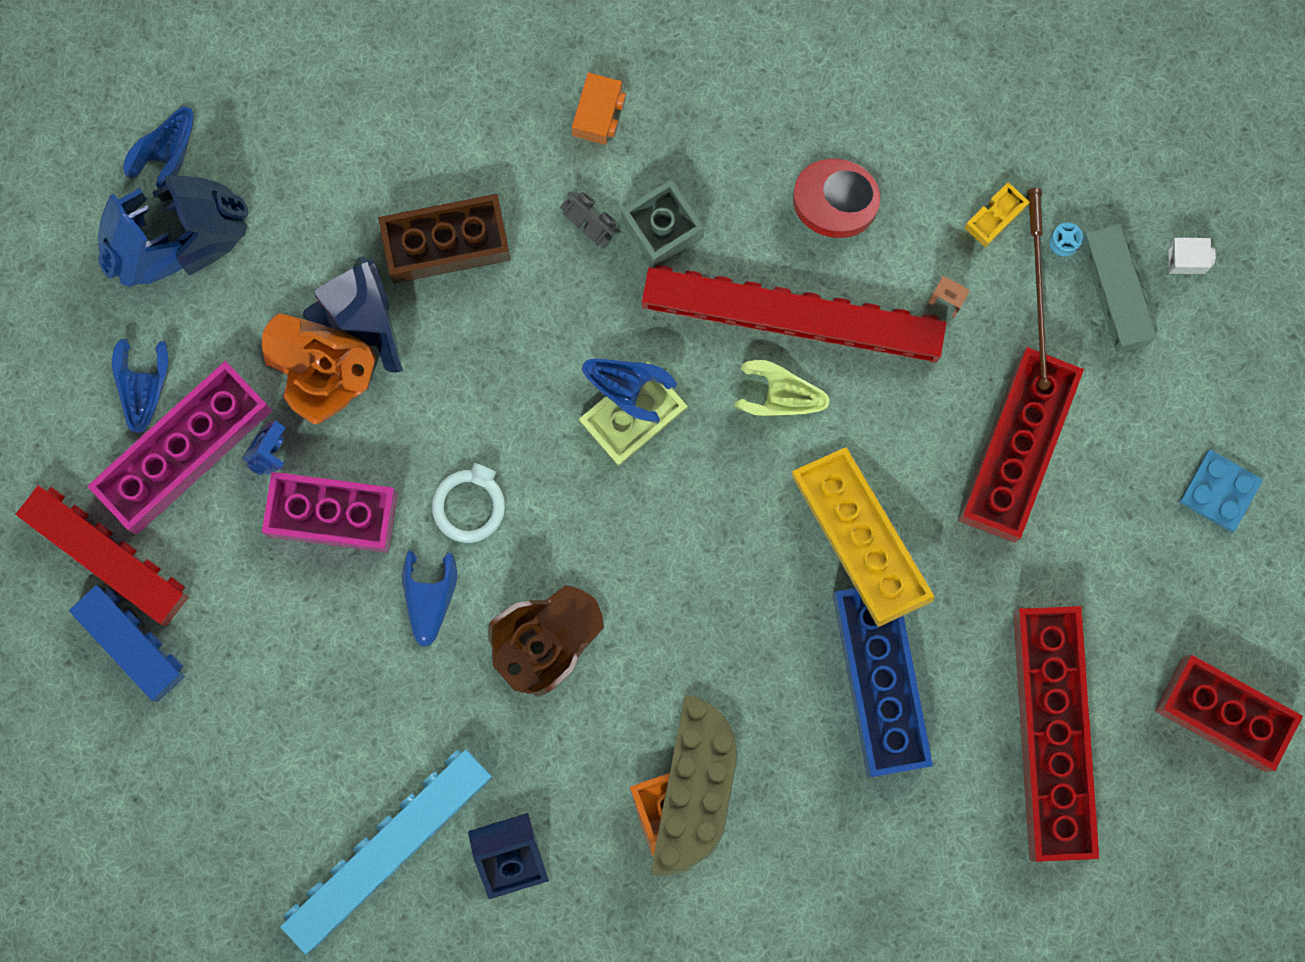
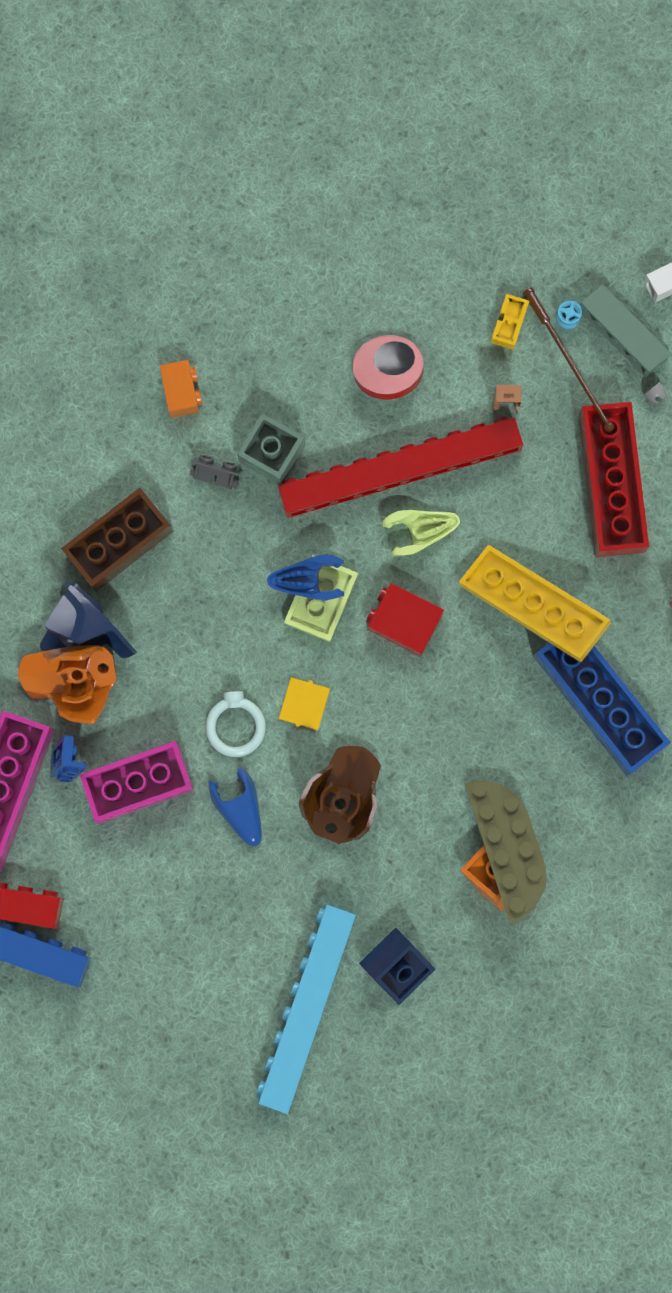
camera: 20 degrees left, 0 degrees up
none -> yellow piece [279,677,330,730]
none -> red brick [366,583,444,657]
none -> light grey hinge [644,382,666,403]

